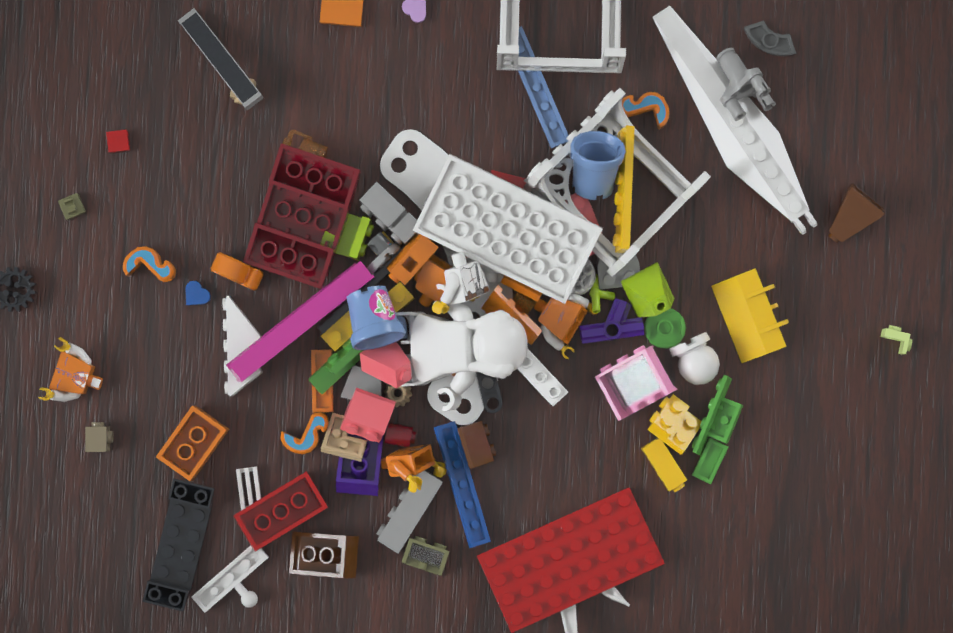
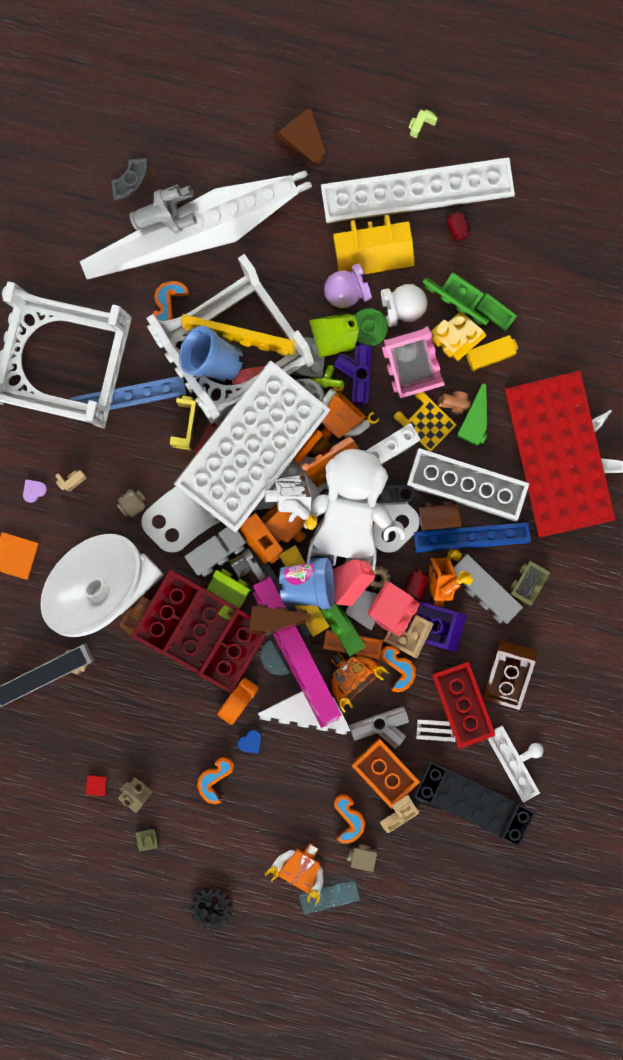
camera: 85 degrees left, 0 degrees up
none -> white dish [41,534,164,637]
none -> tan bracket [55,470,87,492]
none -> dark tan head [117,489,146,517]
none -> dark tan brick [118,778,153,813]
none -> light yellow panel [170,396,198,450]
none -> reddish brown slope [249,604,311,635]
none -> clear light blue tile [261,640,289,675]
none -> clear light blue tile [299,880,360,914]
none -> white plate [321,158,515,223]
none -> lavender tile [324,263,372,309]
none -> torso [331,653,389,712]
none -> orange animal [334,794,365,843]
none -> light grey piece [349,706,409,749]
none -> tan tile [380,795,420,833]
none -> yellow flag [394,392,456,452]
none -> white brick [406,448,529,521]
none -> nougat plate [437,391,470,414]
none -> dark red brick [446,211,471,242]
none -> bright green slope [456,384,488,447]

